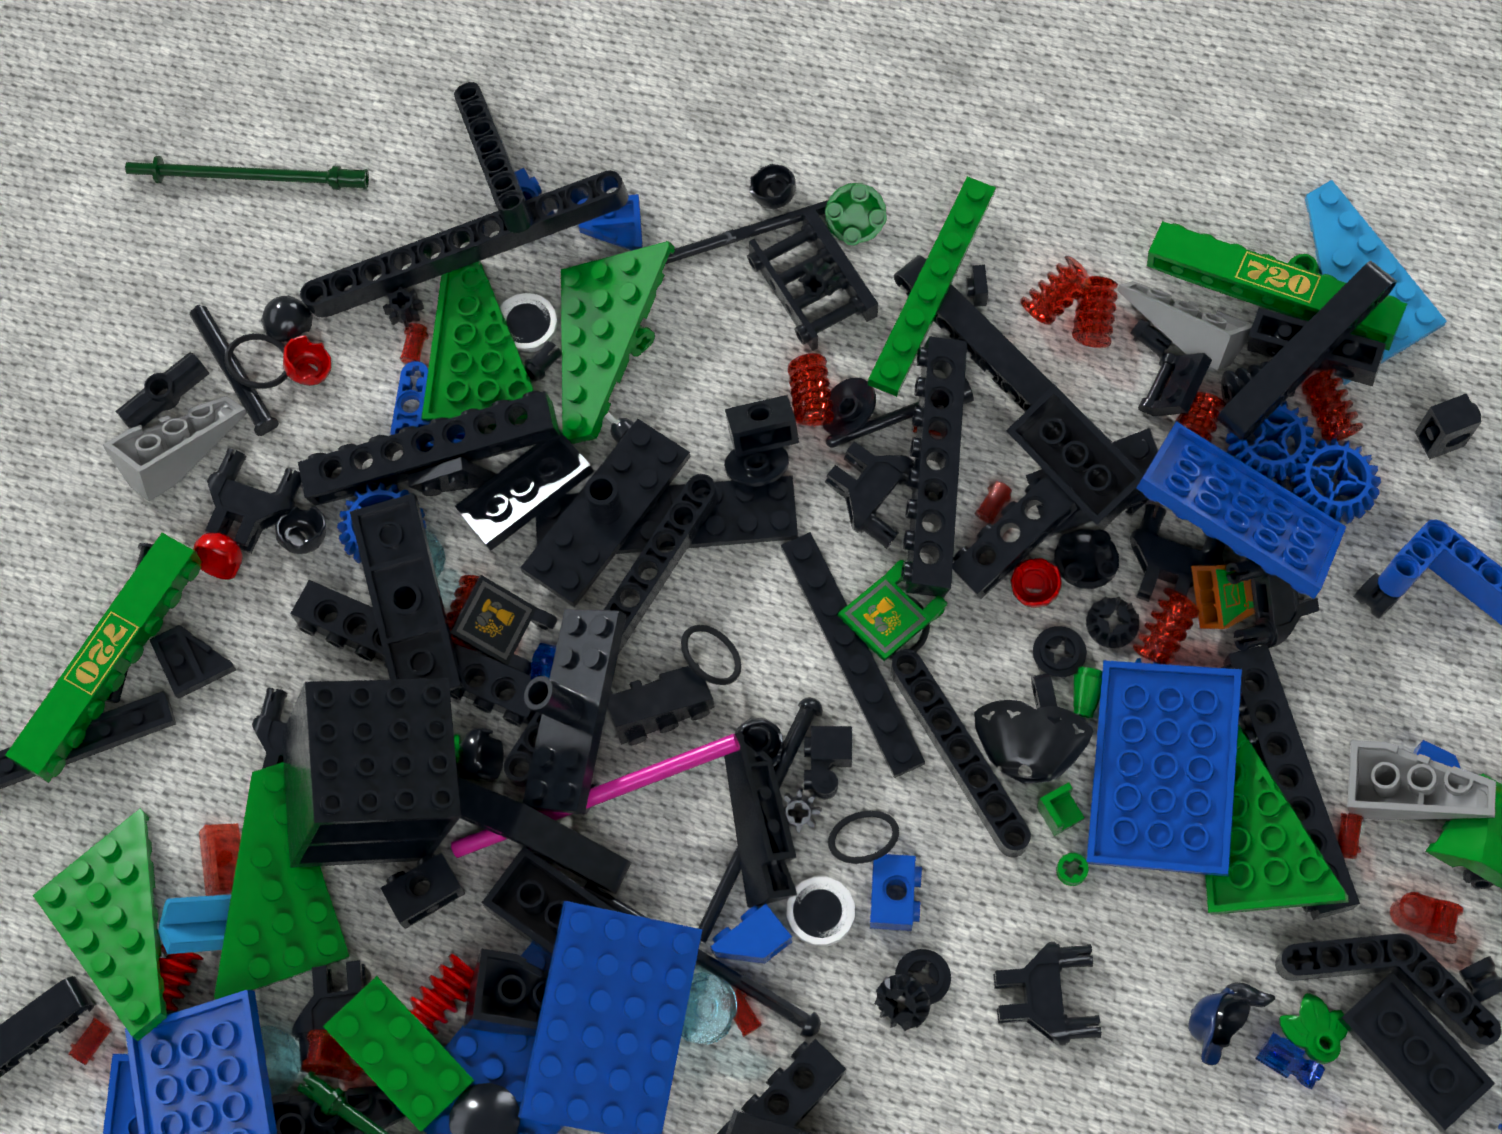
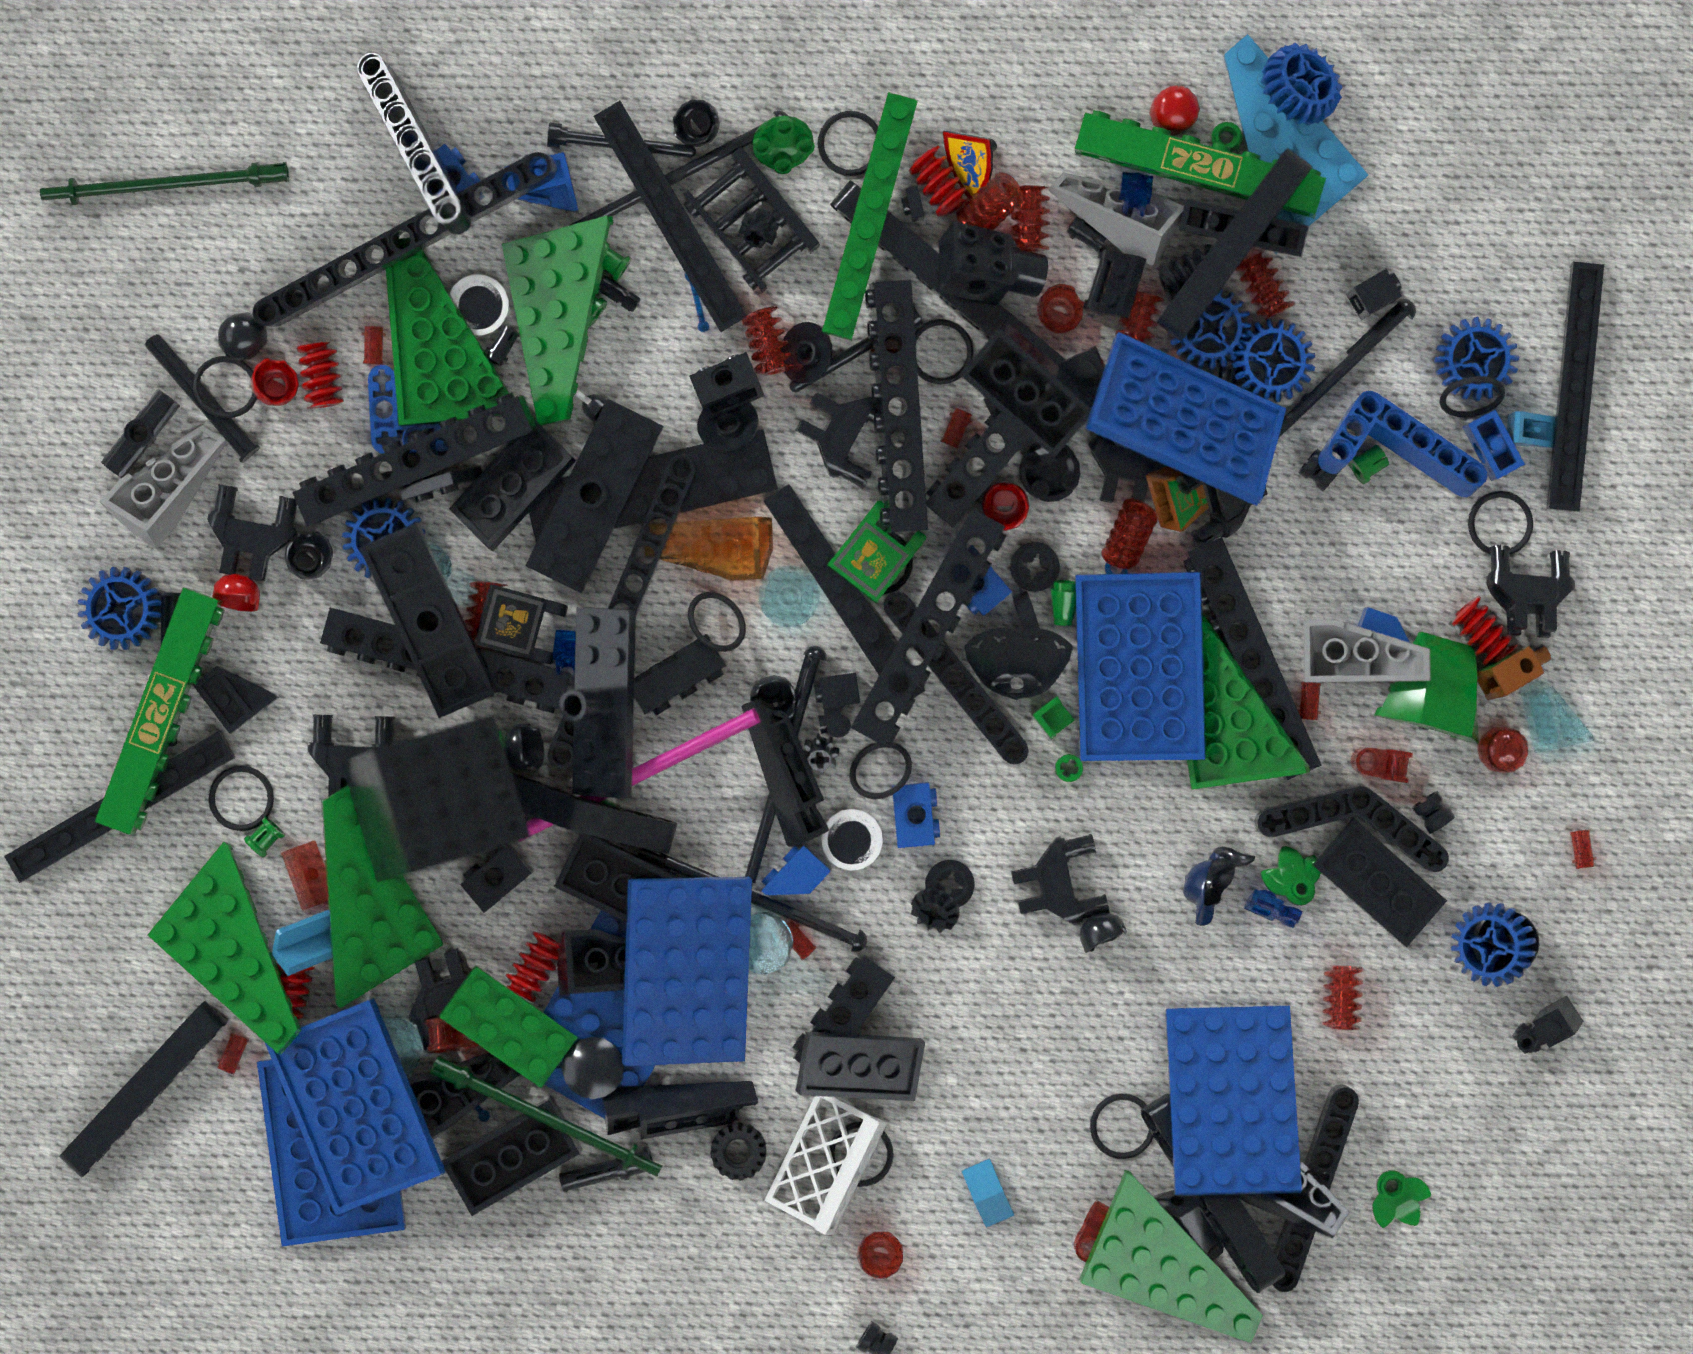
camera: 15 degrees left, 20 degrees up
black gear [383,287,424,328] -> none
black gear [1086,596,1140,648] -> none
none -> blue gear [78,567,161,650]
none -> black tyre [208,766,274,831]
none -> green bush [244,817,285,858]
none -> red piece [297,342,344,409]
none -> black piece [547,122,696,158]
none -> black plate [593,100,748,332]
none -> black axle [599,276,641,312]
none -> green bush [602,242,632,282]
none -> clear orange wedge [644,517,773,581]
none -> clear blue hinge [685,273,710,333]
none -> clear light blue tile [759,566,820,627]
none -> black tyre [818,111,878,176]
none -> black brick [850,508,1007,746]
none -> red piece [909,145,972,217]
none -> black tyre [915,319,974,385]
none -> black brick [939,221,1048,305]
none -> shield [943,131,997,204]
none -> blue brick [952,544,1012,616]
none -> clear red hair [1037,283,1084,334]
none -> black hair [1079,913,1127,953]
none -> clear blue plate [1119,172,1153,217]
none -> red hair [1149,85,1200,135]
none -> blue gear [1260,43,1343,126]
none -> black bar [1278,299,1416,439]
none -> green bush [1348,445,1389,484]

